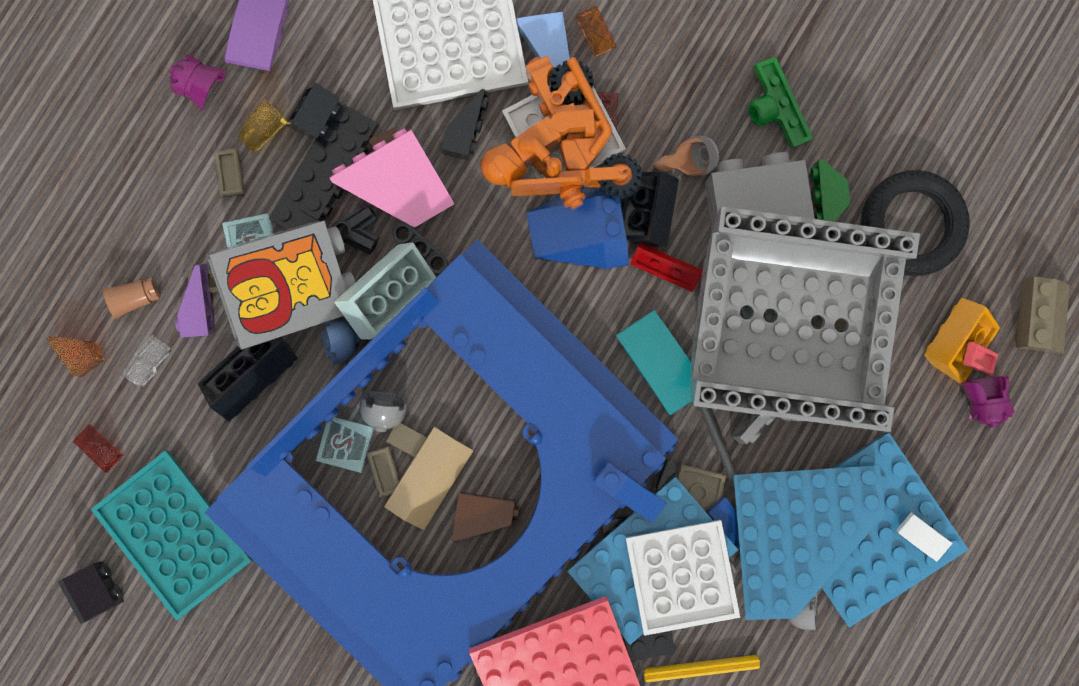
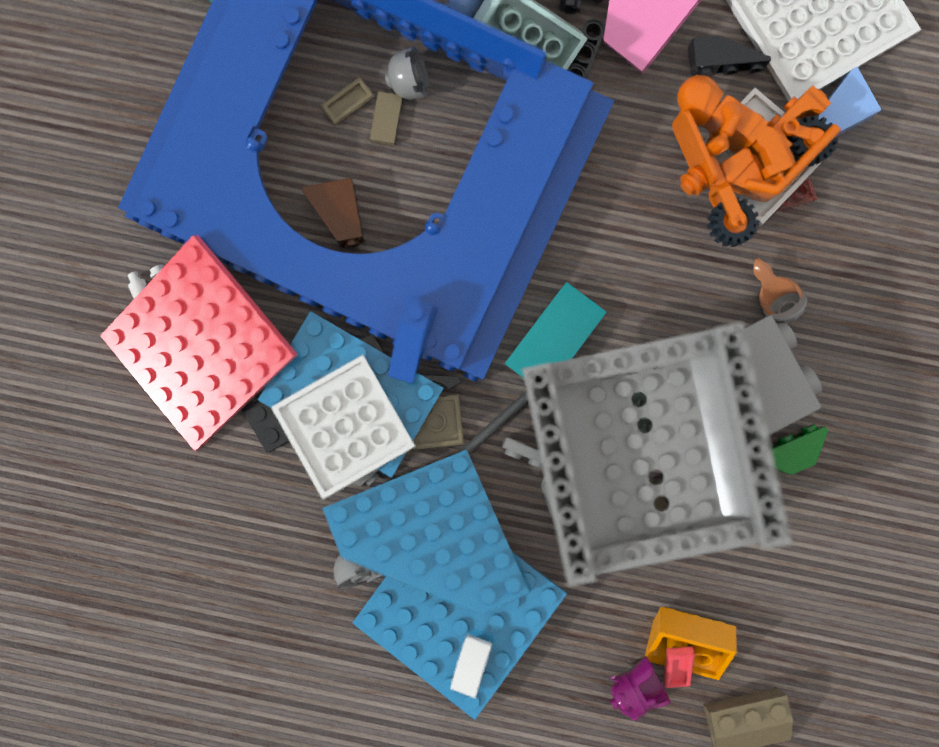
camera: 75 degrees right, 0 degrees up
clear light blue tile [316,417,374,473] -> none
tan slope [384,427,473,530] -> none
blue wedge [527,186,629,269] -> none
clear orange slope [576,6,616,56] -> none
black slope [621,171,679,247] -> none
red plate [630,242,703,292] -> none
yellow axle [643,655,760,682] -> none
blue tile [705,496,739,548] -> none
green plate [748,56,813,150] -> none
black tyre [861,170,970,276] -> none

